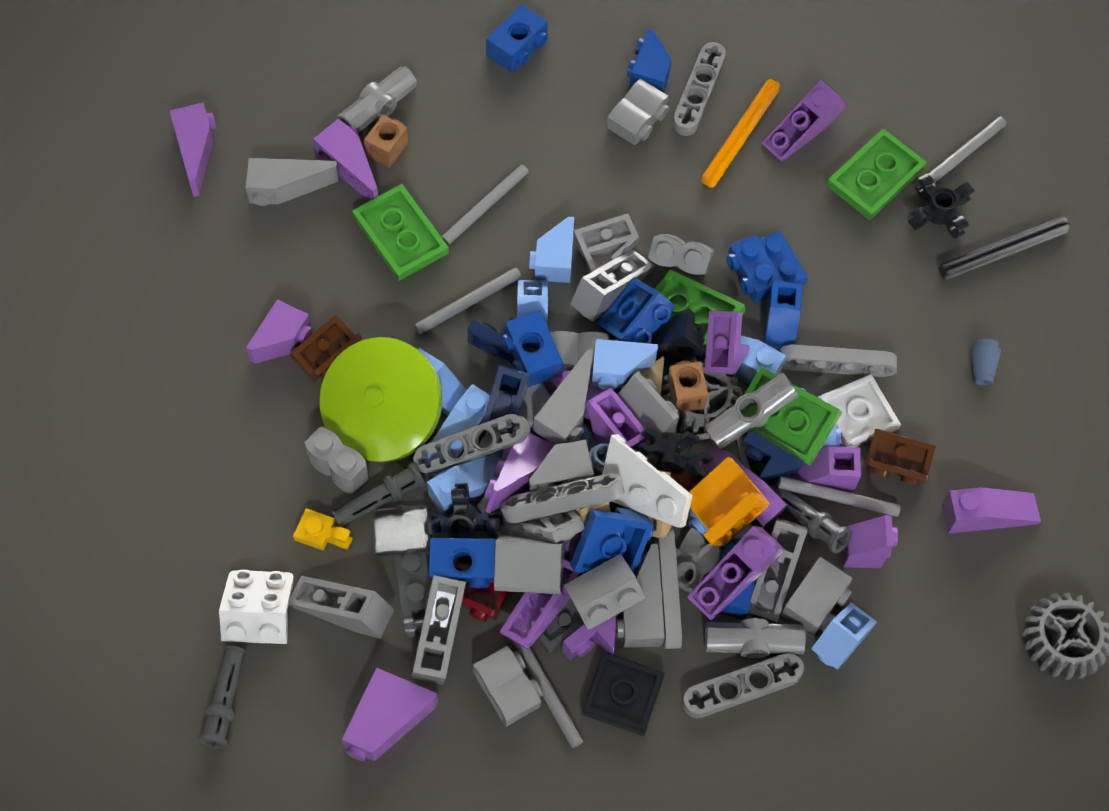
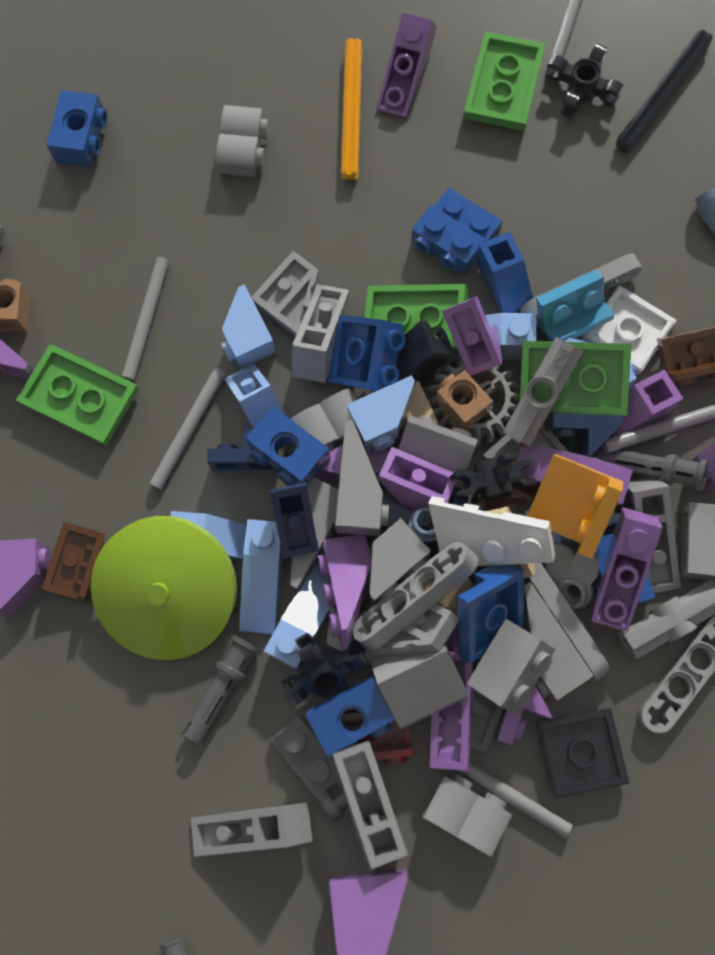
camera: 20 degrees left, 10 degrees up
white bracket [219,570,294,644] -> none
yellow plate [293,508,353,551] -> none
light grey brick [304,427,369,495] -> none
clear smoke piece [374,505,429,556] -> none
light grey beam [413,414,530,474] -> none
blue slope [627,29,672,93] -> none
light grey brick [648,234,714,275] -> none
light grey beam [673,42,726,136] -> none
none -> dark azure bracket [536,269,614,341]

